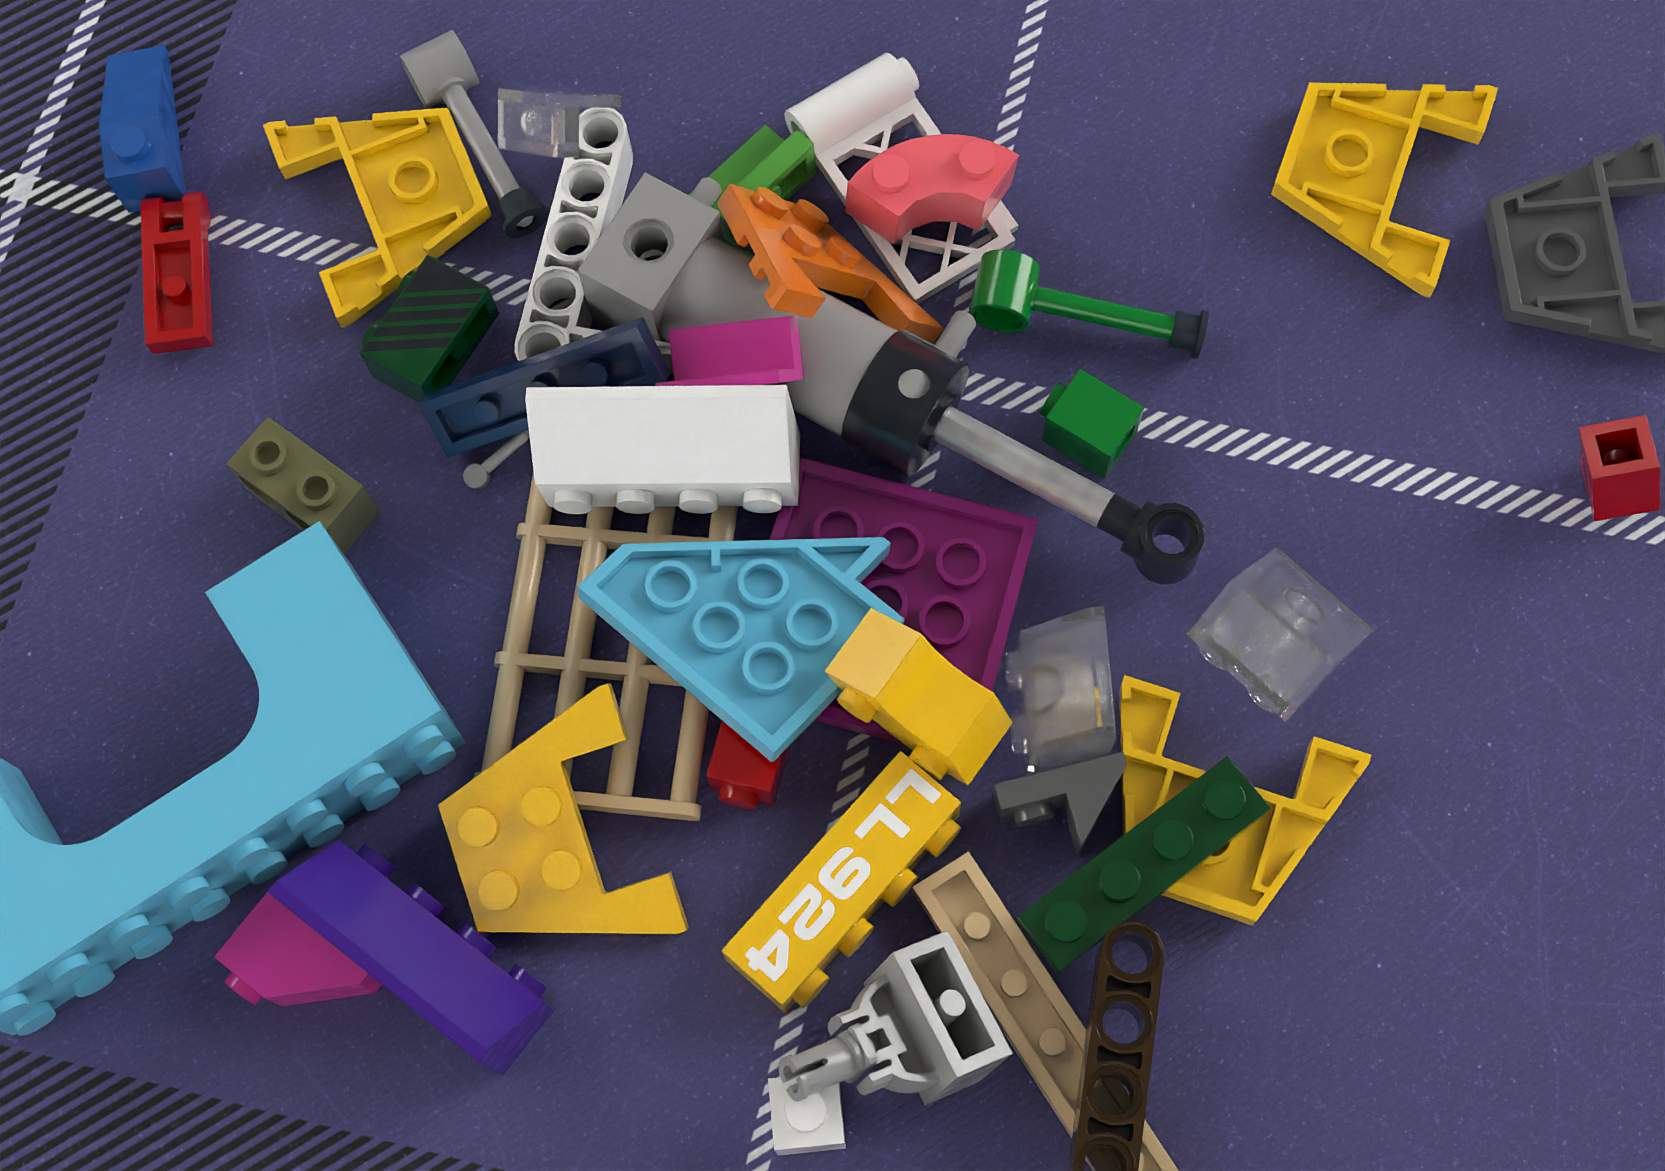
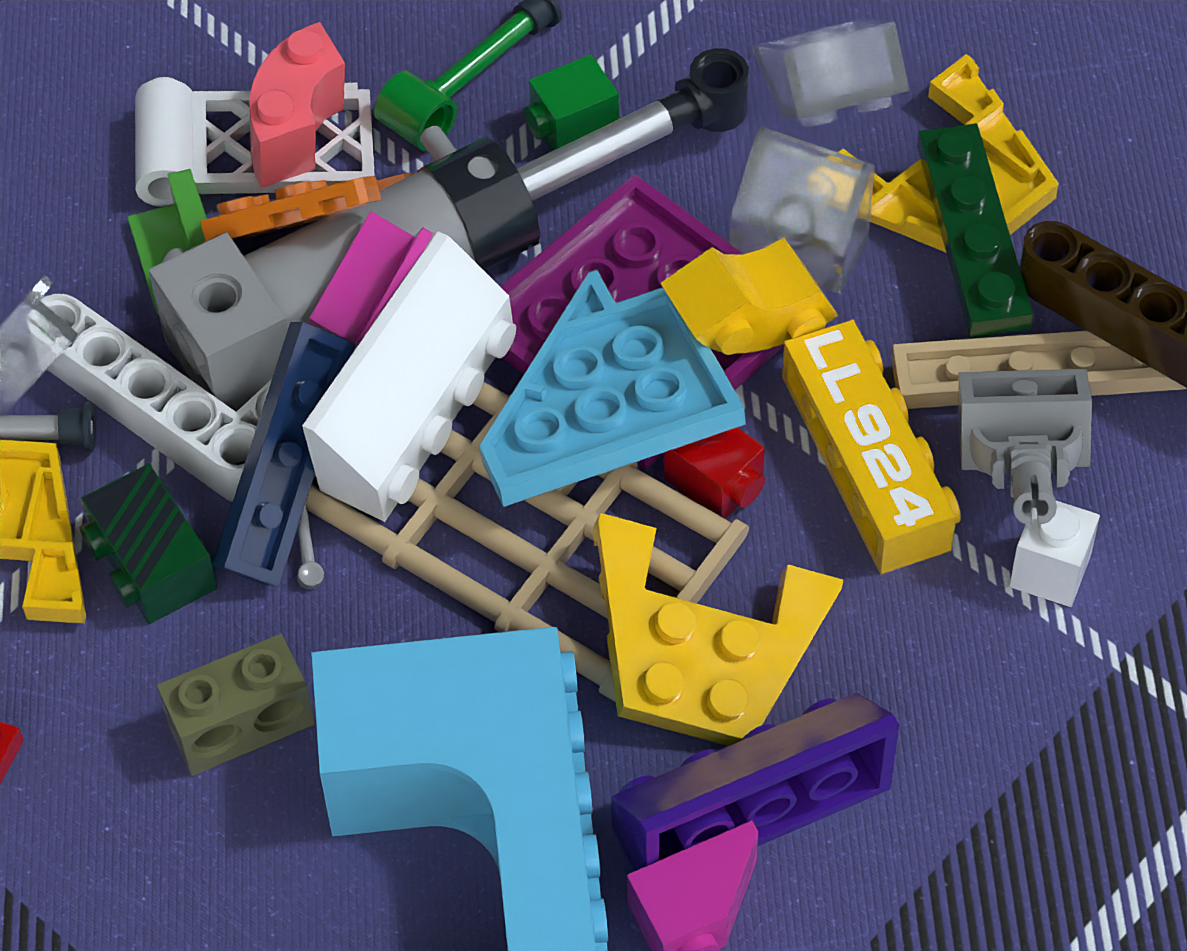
camera: 65 degrees left, 15 degrees down
dark grey slope [992,751,1127,856] -> none

